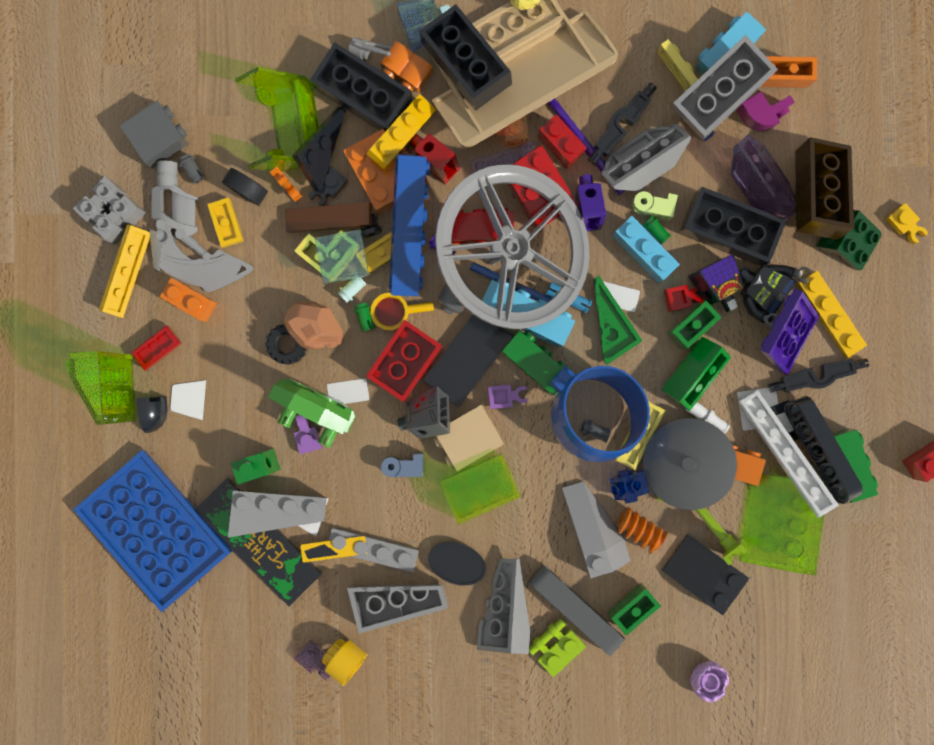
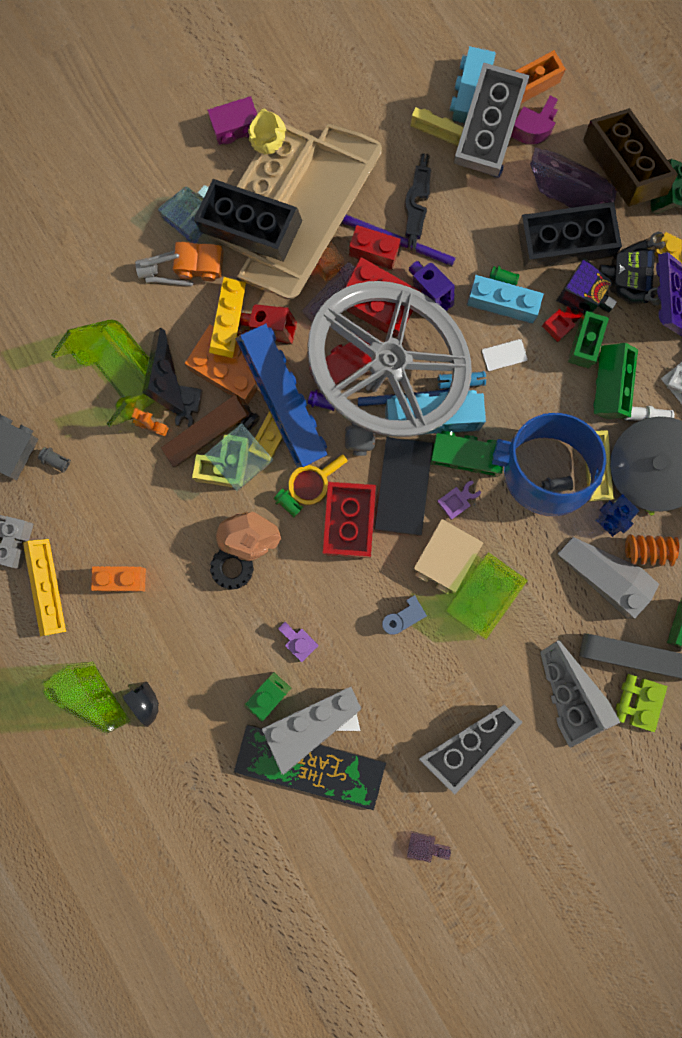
camera: 30 degrees left, 5 degrees down
blue plate [73,450,232,612] -> none
red plate [131,325,182,371] -> none
light grey piece [149,161,254,293] -> none
white sticker [170,380,206,420] -> none
yellow plate [207,197,244,248] -> none
black tyre [222,168,268,206] -> none
bright green brick [268,378,356,448] -> none
yellow sticker [301,536,367,562] -> none
black brick [310,42,413,132] -> none
yellow piece [322,639,368,686] -> none
white sticker [327,378,369,404] -> none
light grey plate [329,527,419,572] -> none
light aqua pin [338,274,366,302] -> none
dark grey torso [397,386,450,438] -> none
black piece [428,542,486,586] -> none
green wing [593,276,643,365] -> none
light grey wedge [601,123,691,191] -> none
yellowish green leg [632,192,678,221] -> none

